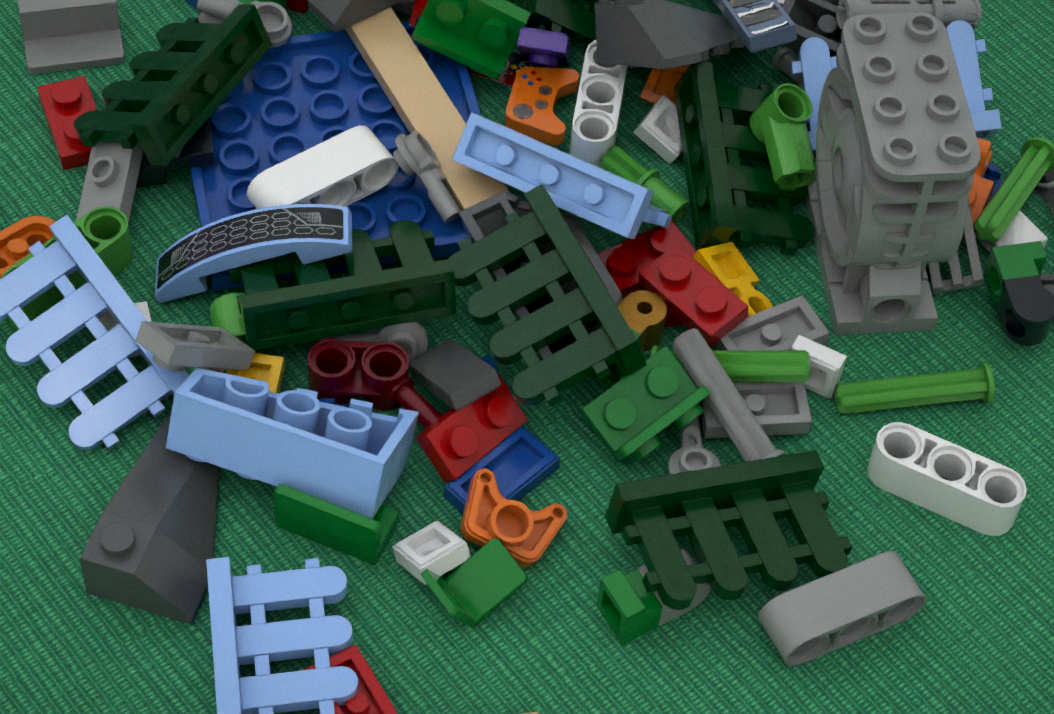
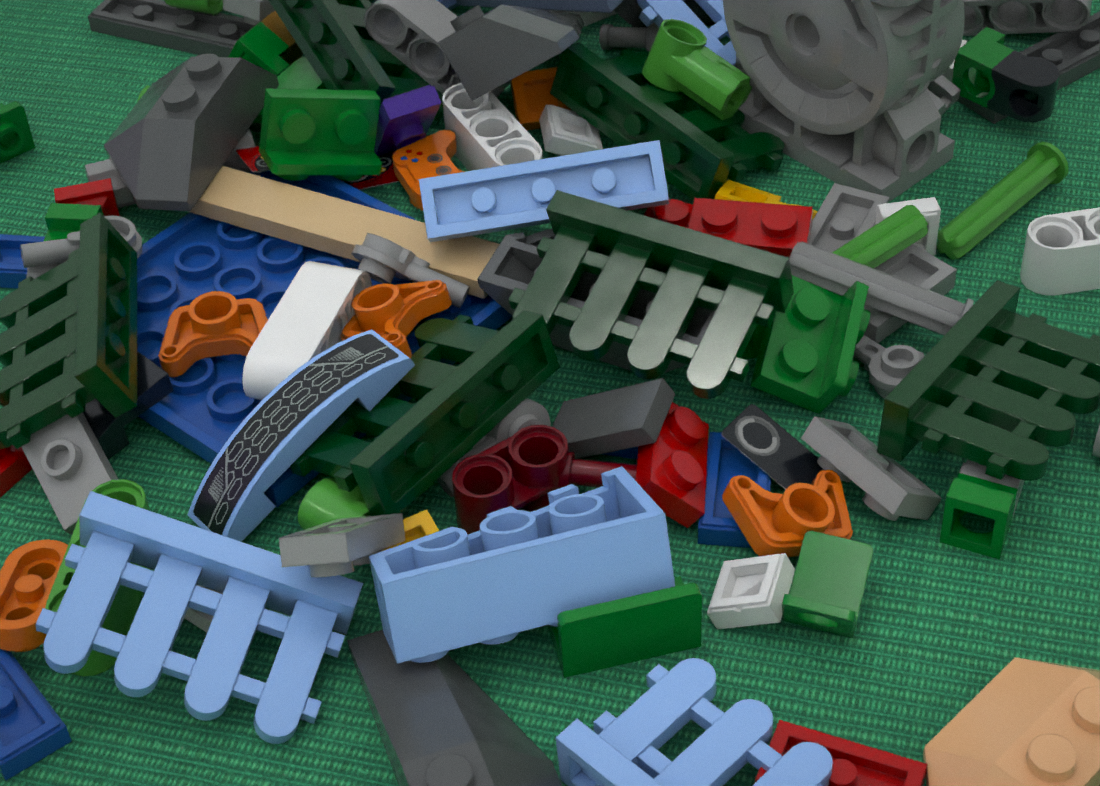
camera: 30 degrees left, 10 degrees down
none -> orange piece [158,291,268,377]
none -> orange piece [340,280,452,359]
none -> black sticker [722,404,824,490]
none -> light grey plate [801,416,942,521]

